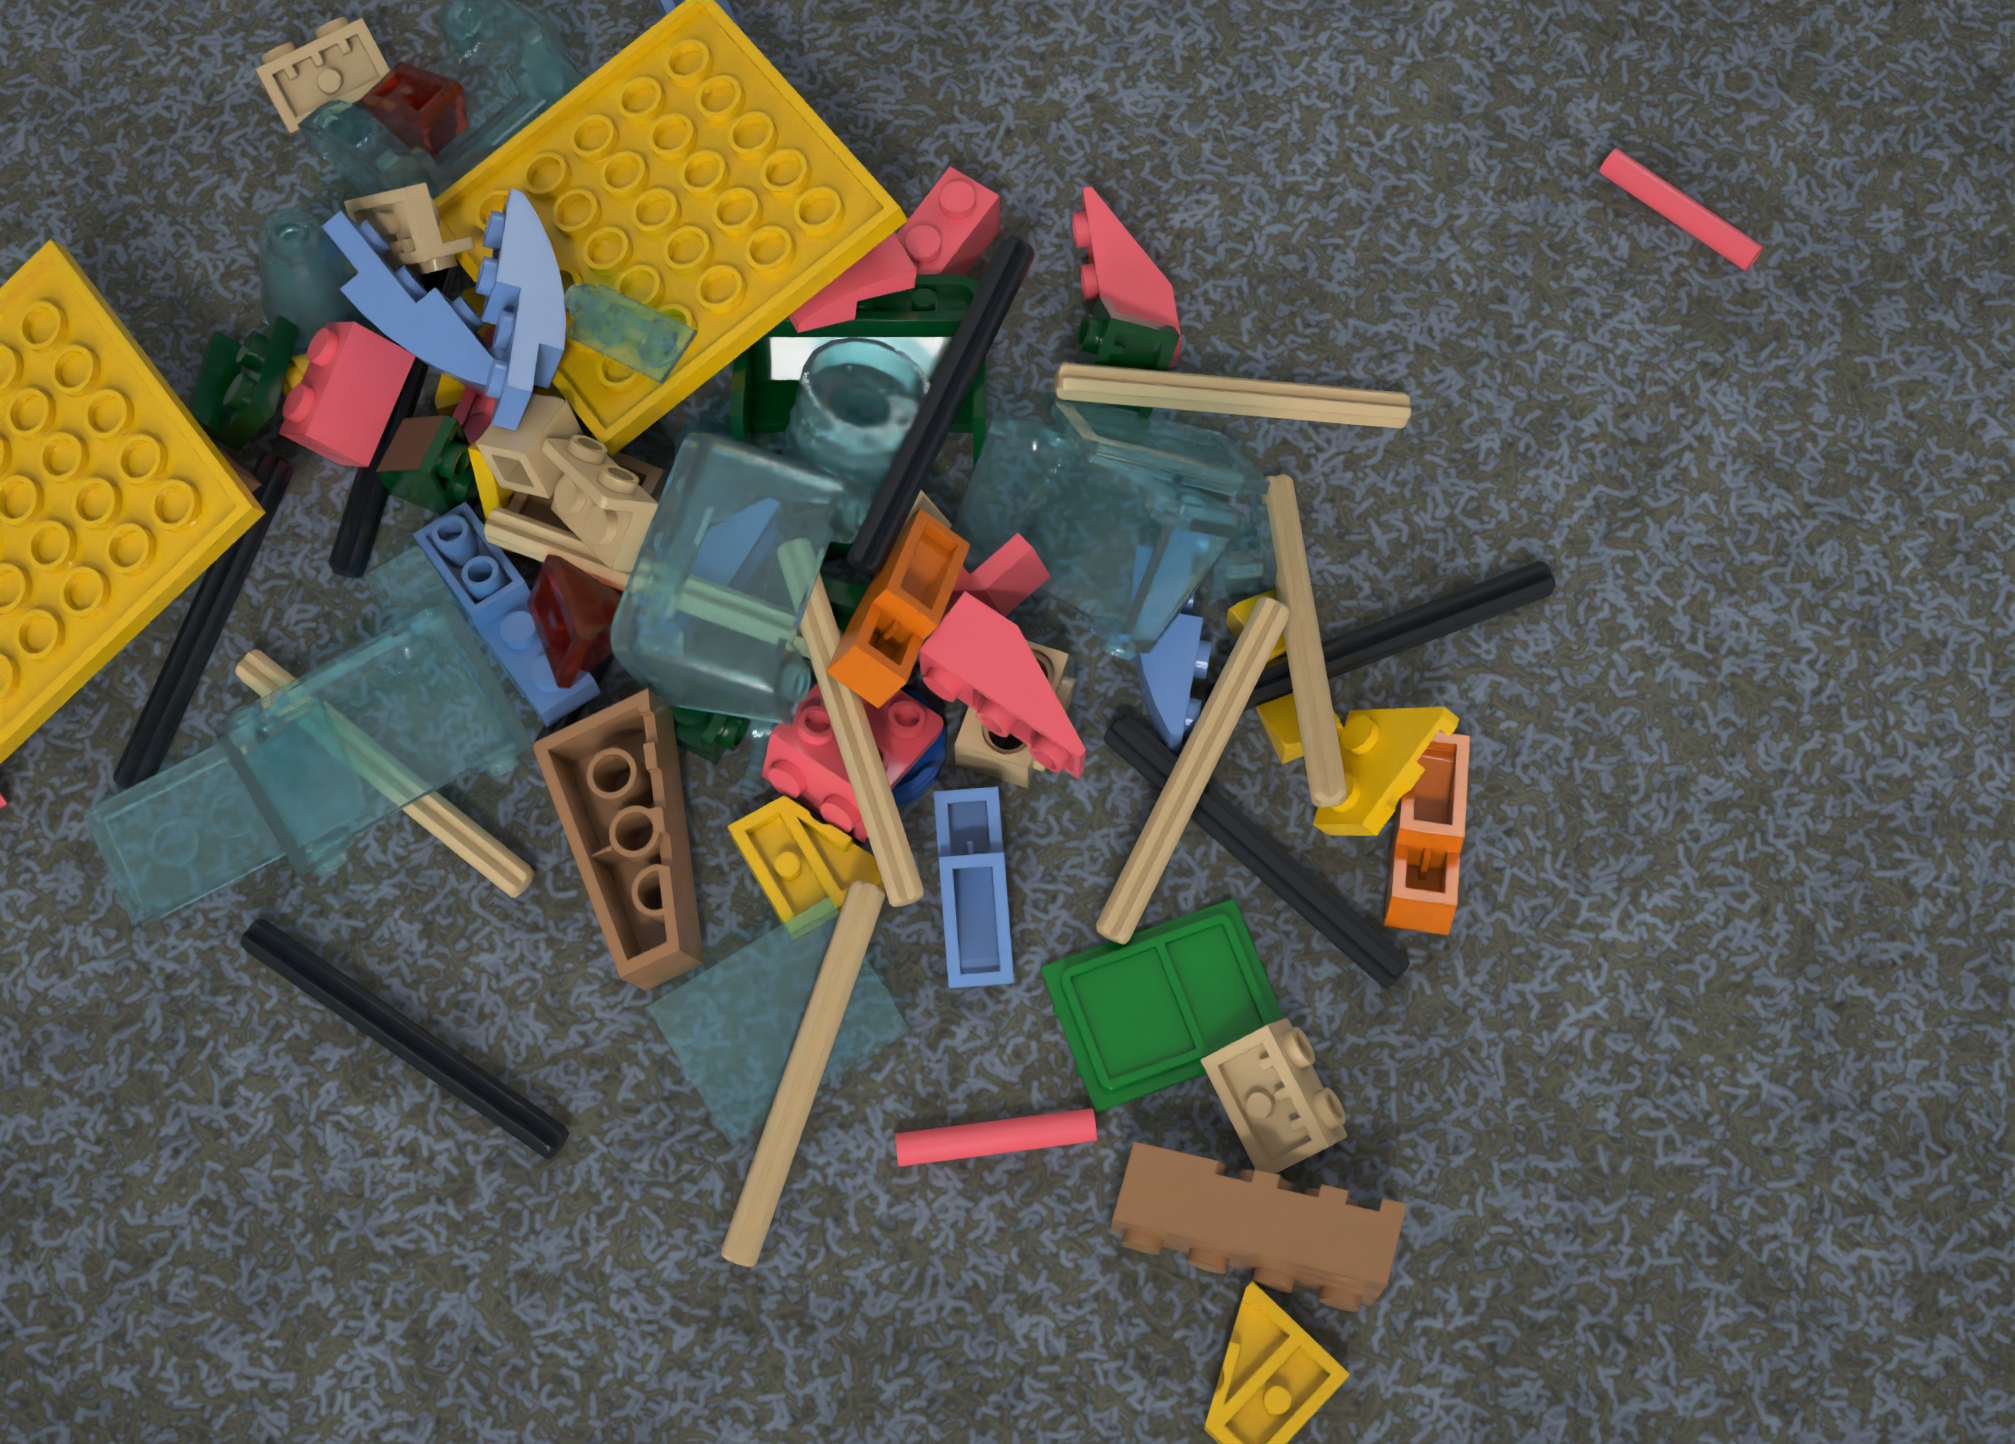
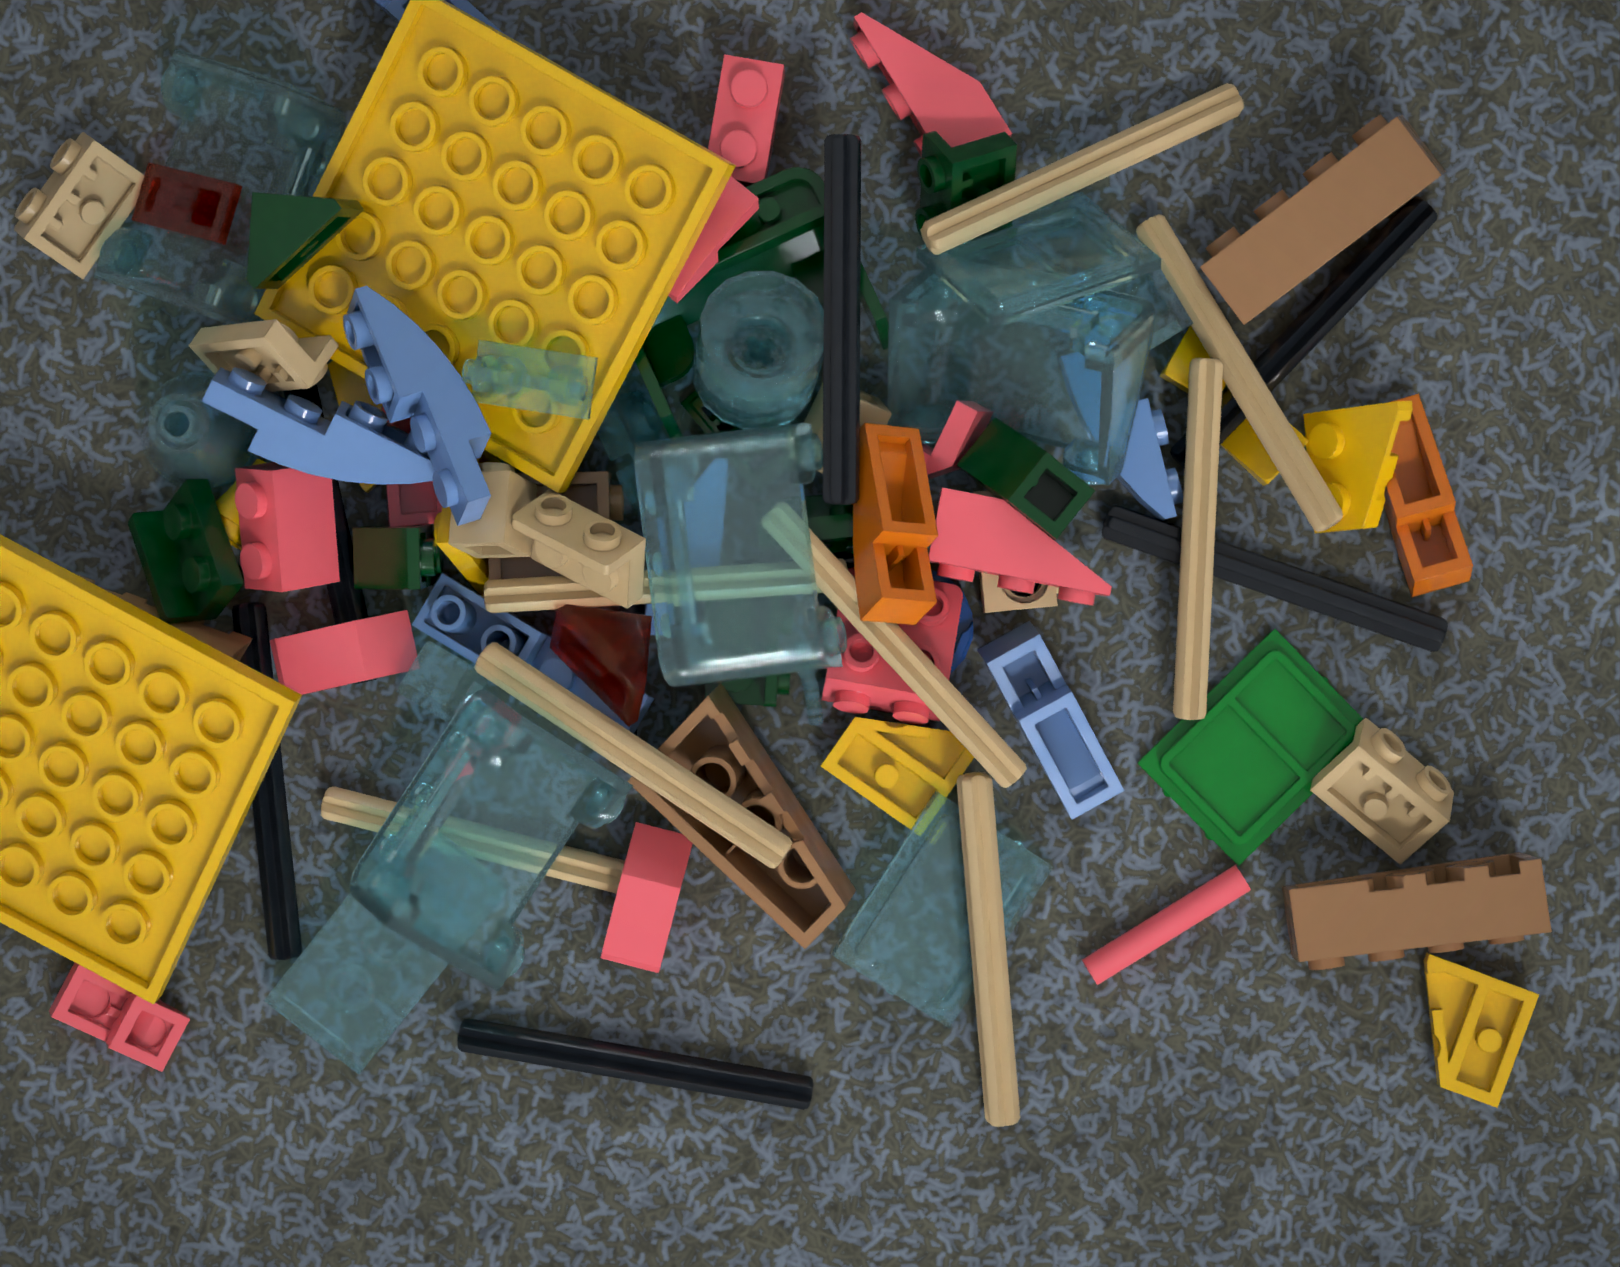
camera: 30 degrees left, 20 degrees up
none -> dark green slope [247,192,364,289]
none -> coral slope [270,610,420,695]
none -> tan axle [474,642,792,868]
none -> coral slope [601,822,693,973]
none -> dark green slope [957,417,1095,540]
none -> medium nougat wedge [1200,114,1446,325]

